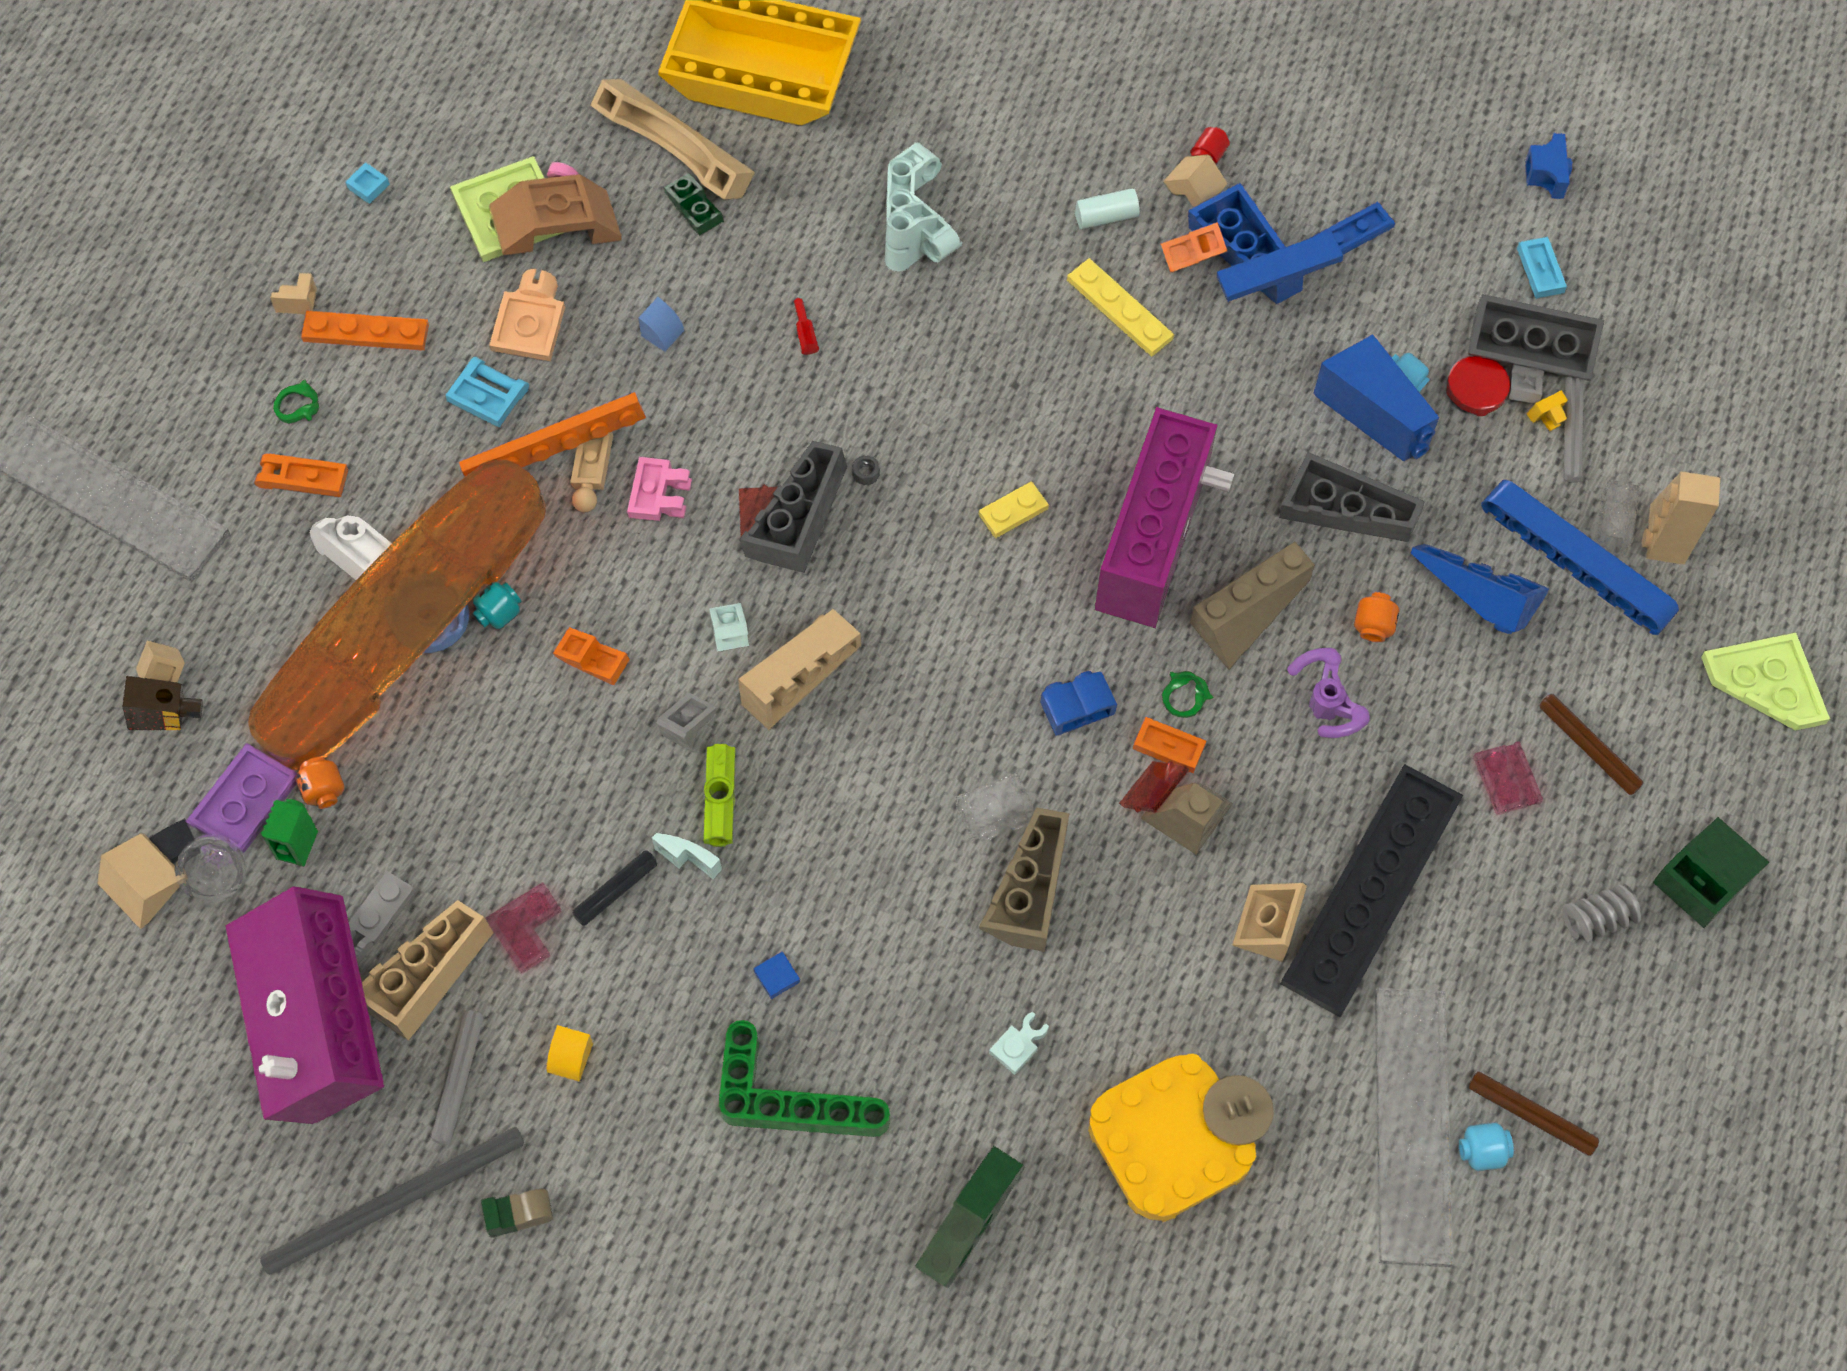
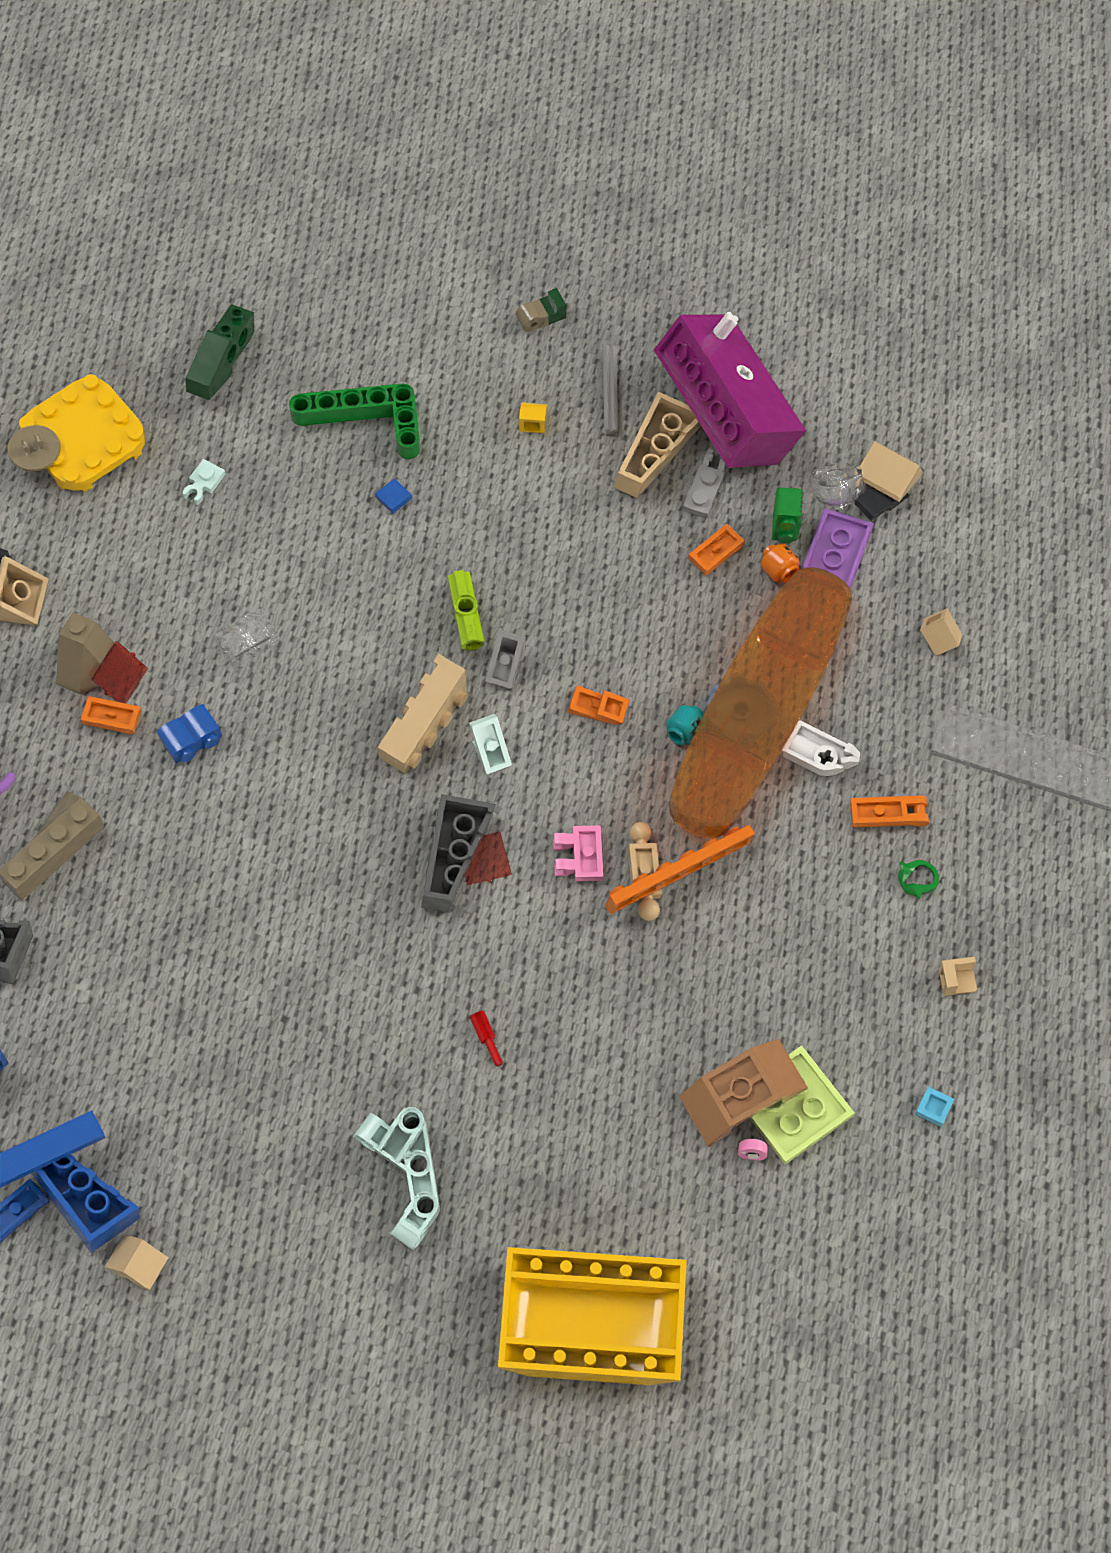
camera: 170 degrees right, 0 degrees up
dark brown torso [122,676,203,730] -> none
dark grey axle [260,1127,524,1275] -> none
orange plate [301,311,429,350] -> none
medium azure plate [445,357,529,428] -> none
clear pink plate [485,882,562,974] -> none
light nougat plate [489,269,565,361] -> none
black axle [572,850,657,926] -> none
tan arch [590,79,755,200] -> none
medium blue brick [638,297,684,351] -> none
light aqua slope [652,833,722,879] -> none
dark green slope [664,173,724,236] -> none
dark grey axle [852,455,880,486] -> none
light yellow plate [979,481,1049,539] -> none
dark tan wedge [979,807,1070,952] -> none
light yellow plate [1067,258,1174,357] -> none
light aqua brick [1075,188,1140,230] -> none
magenta piece [1094,407,1234,628] -> none
orange slope [1161,222,1227,273] -> none
green piece [1162,671,1214,718] -> none
red brick [1190,127,1230,165] -> none
none -> orange plate [688,524,745,576]

